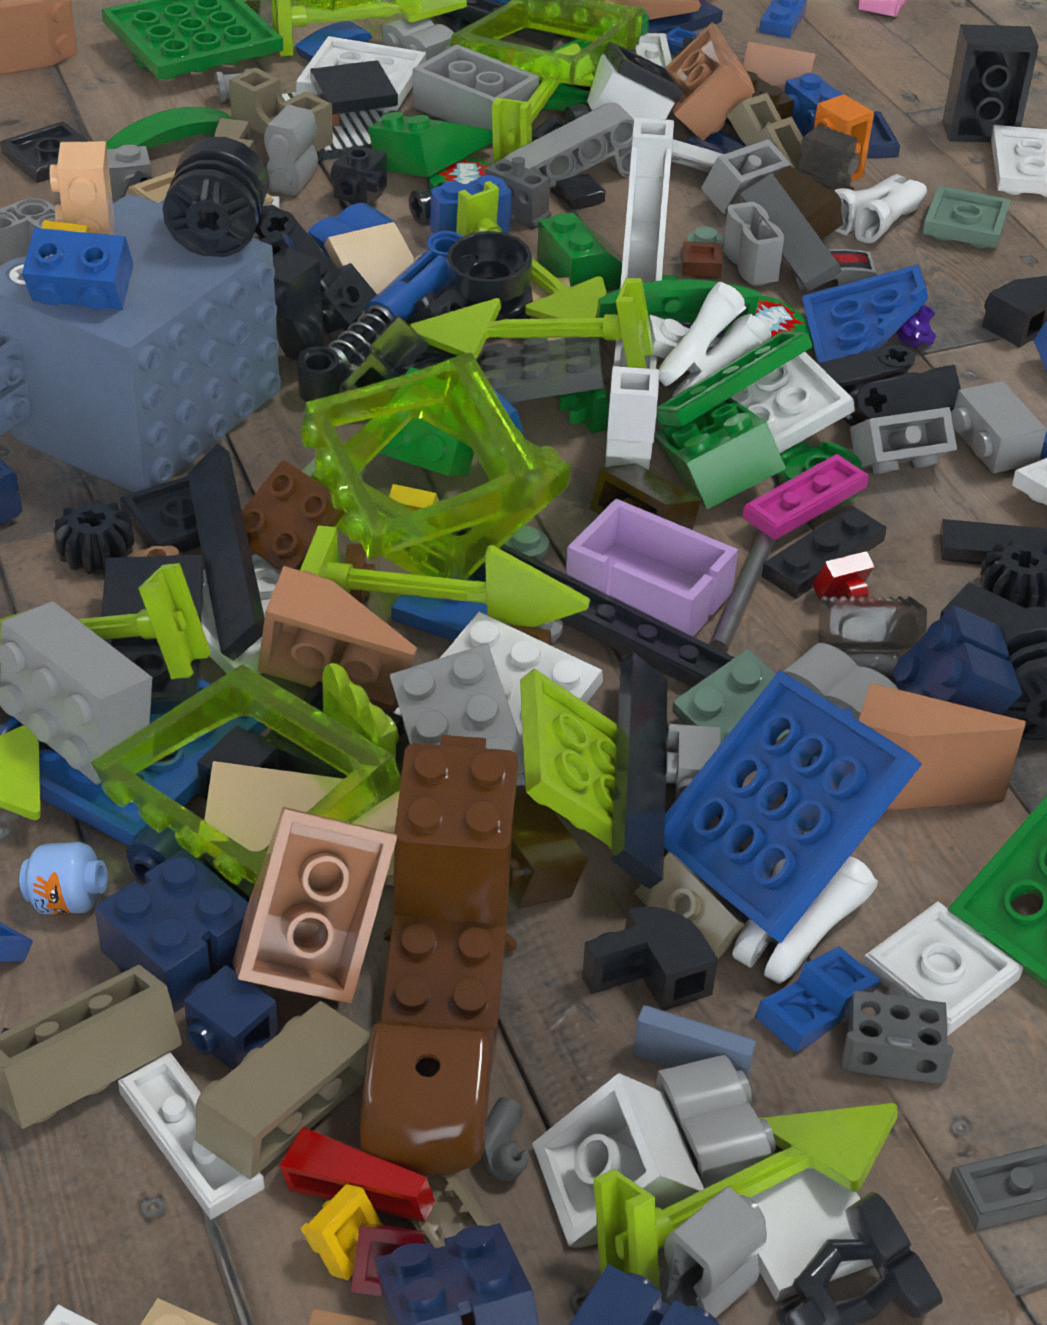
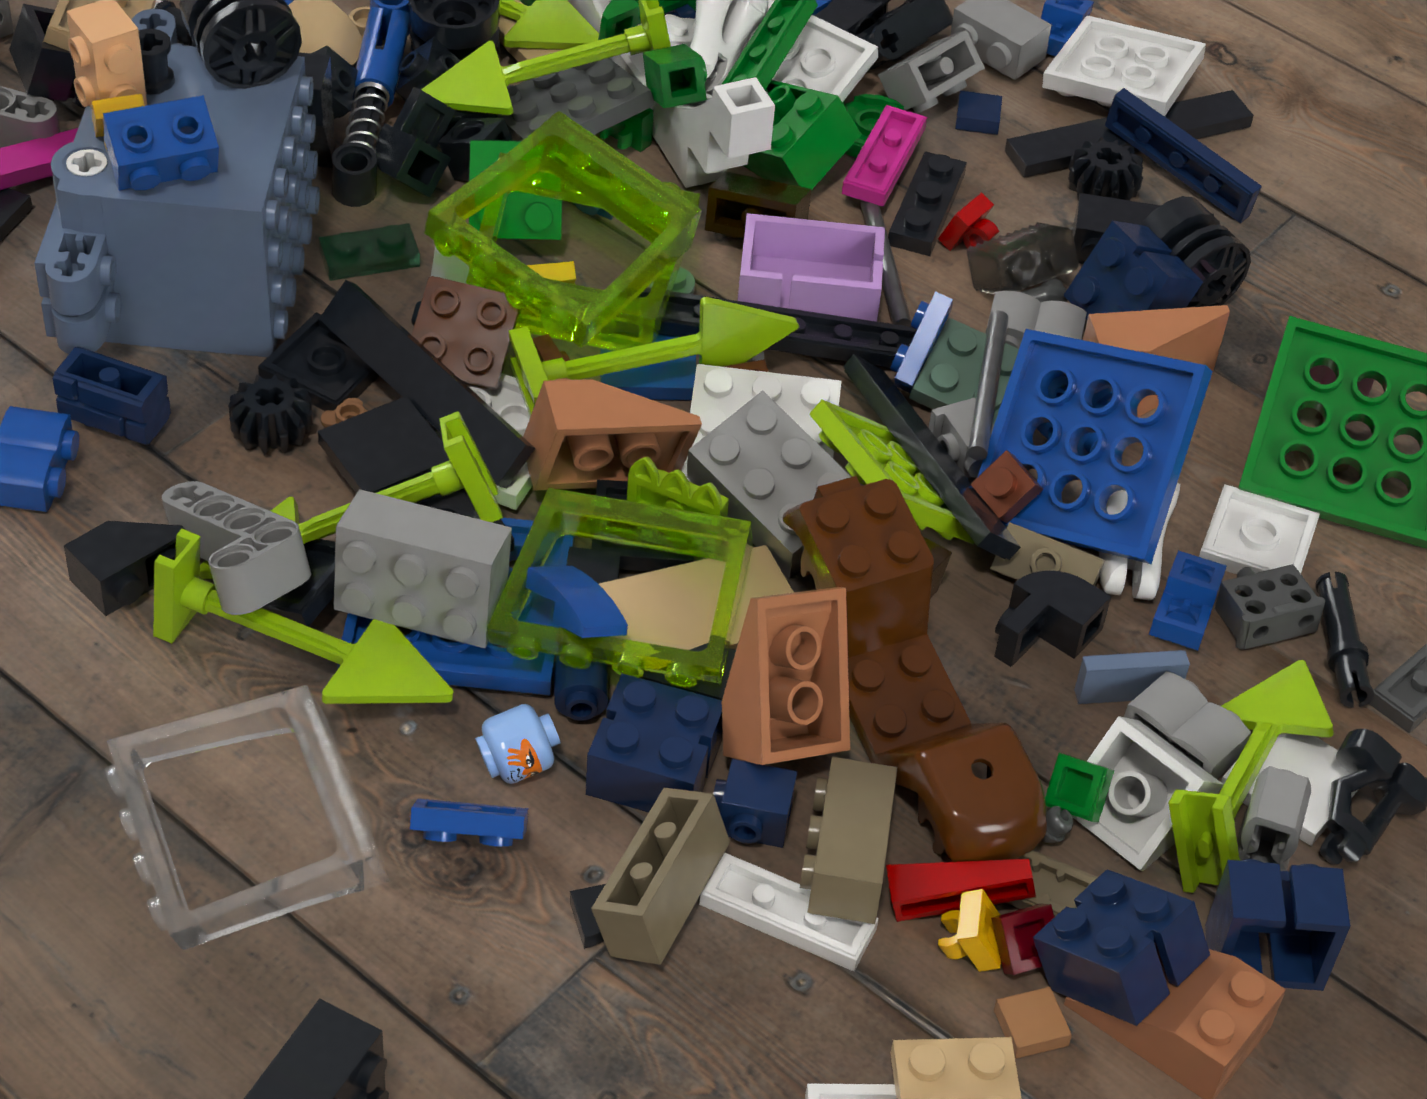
camera: 30 degrees left, 5 degrees up
none -> black bush [139,29,175,95]
none -> clear green plate [319,223,420,281]
none -> blue slope [525,565,628,638]
none -> green brick [643,44,707,109]
none -> plate [890,291,953,393]
none -> dark blue tile [955,90,1002,134]
none -> flat silver bar [968,310,1009,460]
none -> copper plate [971,450,1043,523]
none -> green tile [1045,753,1115,823]
none -> black pin [1315,572,1374,708]

